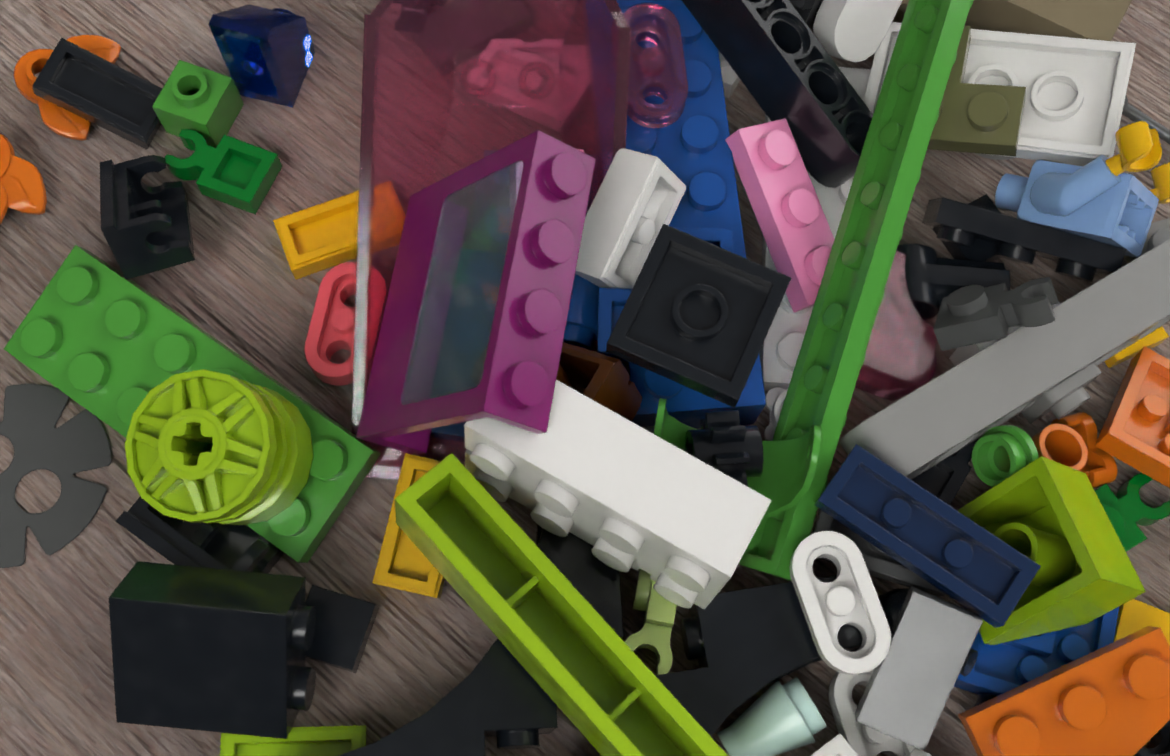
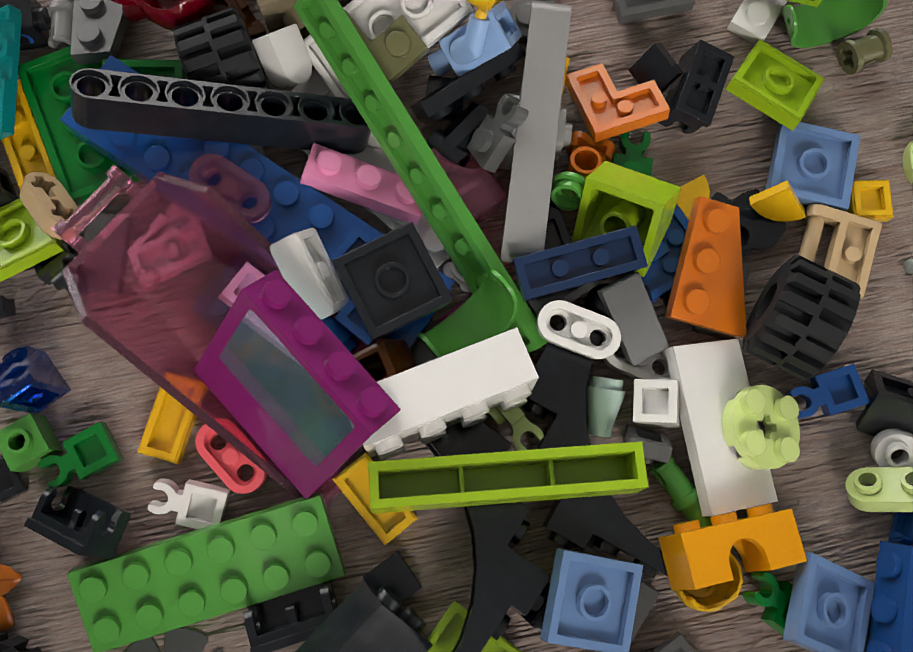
camera: 50 degrees left, 10 degrees up
lime wheel [125,369,314,525] -> none
black gear [685,410,764,487] -> none
none -> white plate [147,478,230,529]

